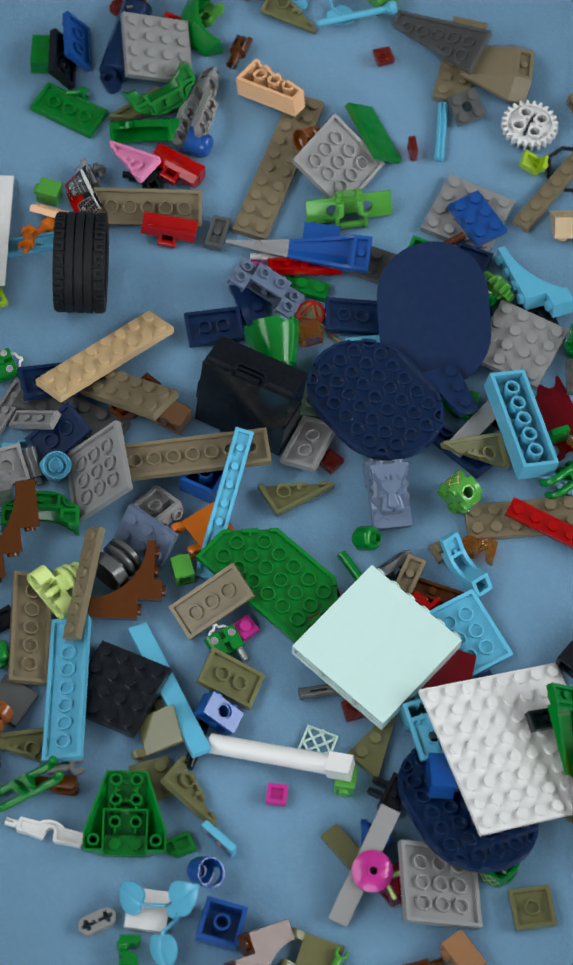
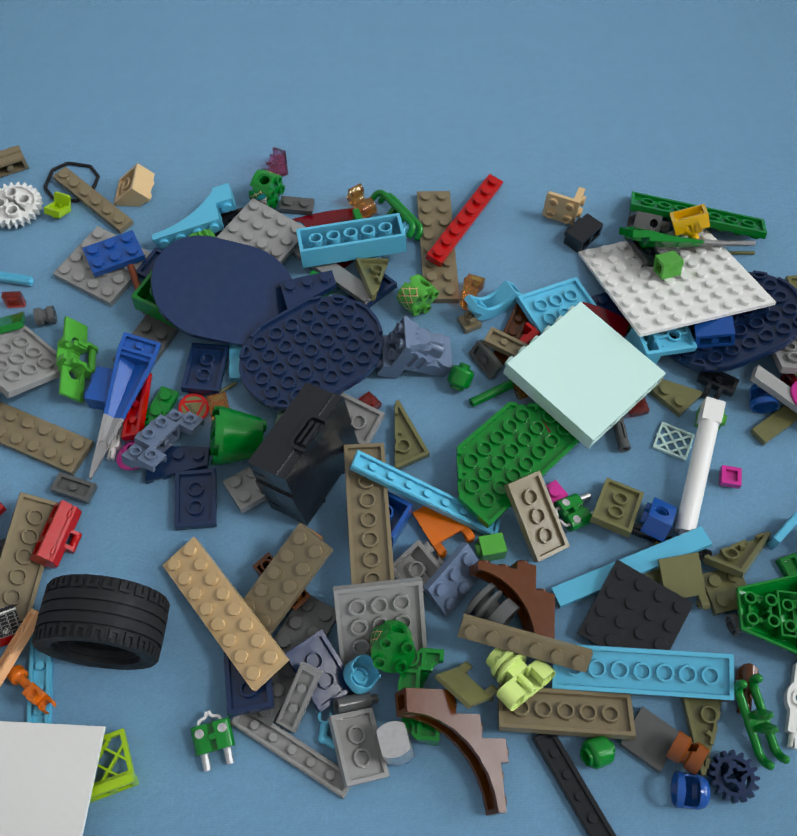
camera: 85 degrees left, 0 degrees up
none -> dark grey wheel [33,305,58,326]
none -> green brick [369,620,416,674]
none -> olive flag [435,661,498,709]
none -> bright green brick [653,251,684,280]

